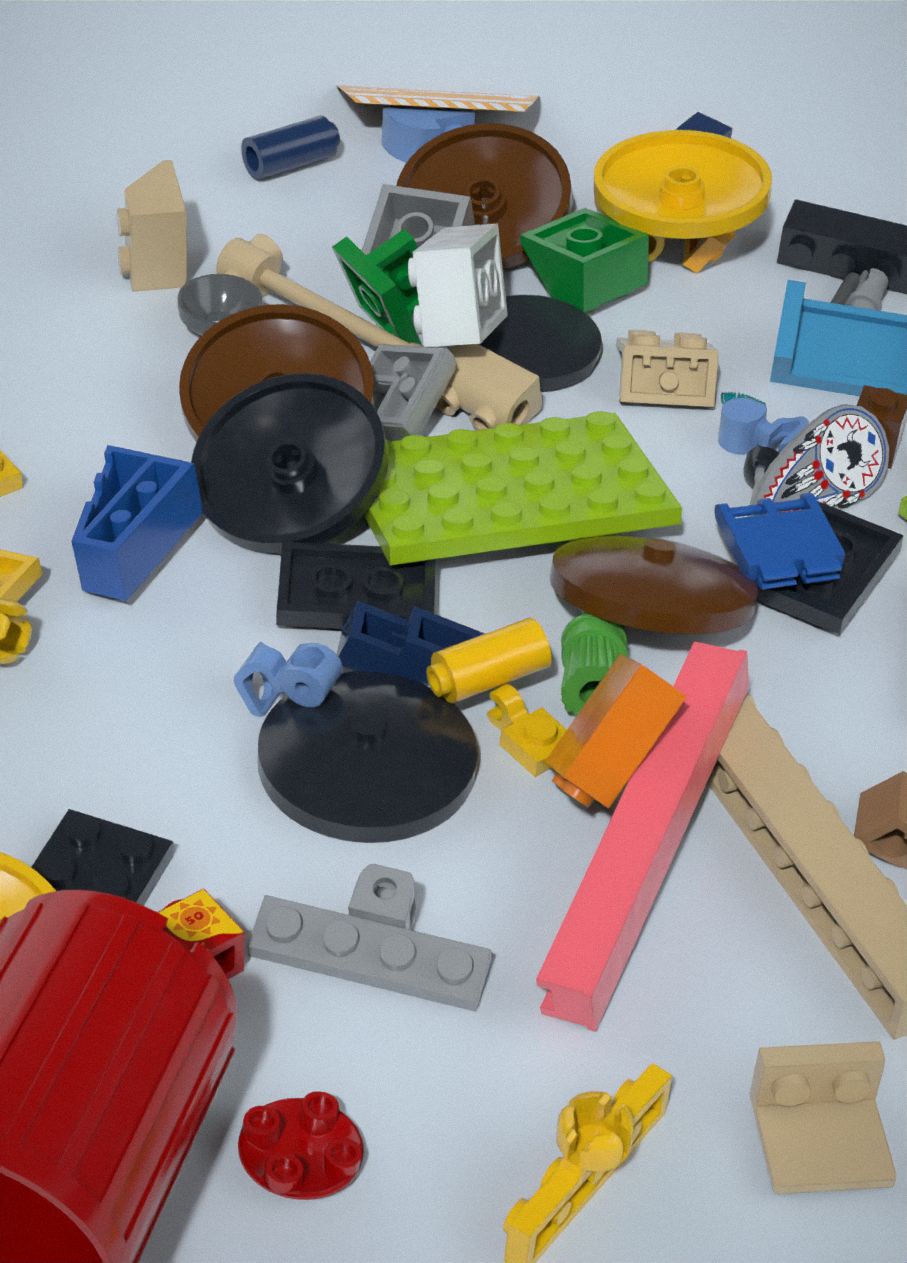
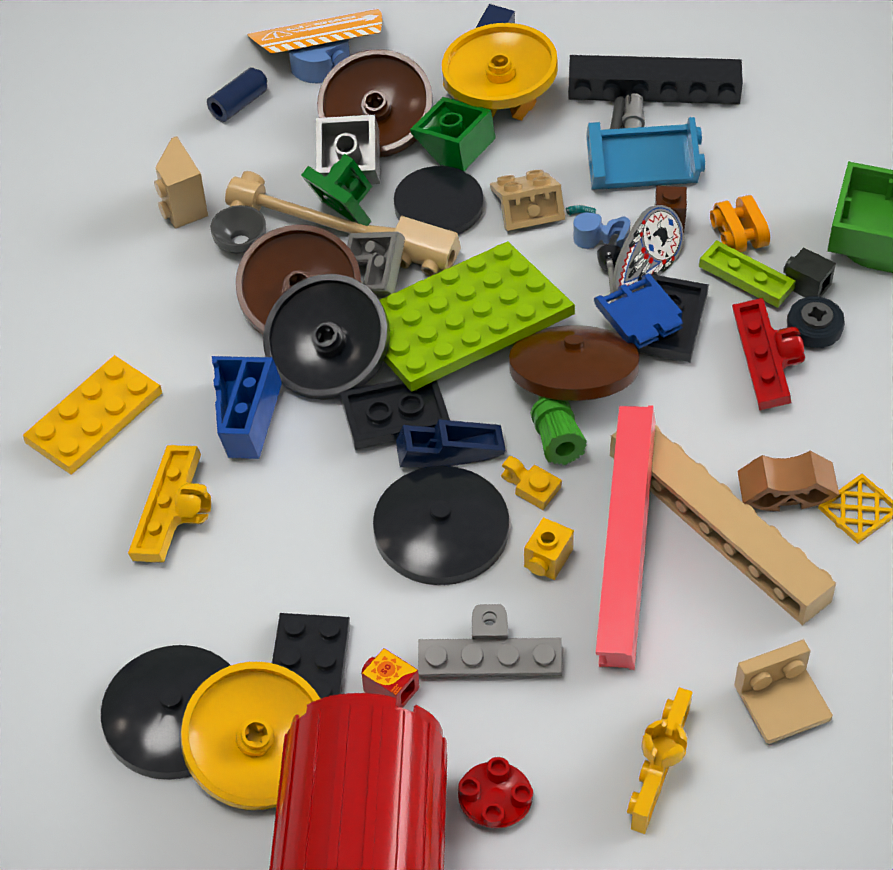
camera: 10 degrees left, 10 degrees up
medium blue leg [234,642,343,717] -> none
white brick [408,223,508,348] -> none
yellow brick [426,617,551,704] -> none
orange brick [545,654,687,809] -> none
none -> yellow brick [524,517,574,580]

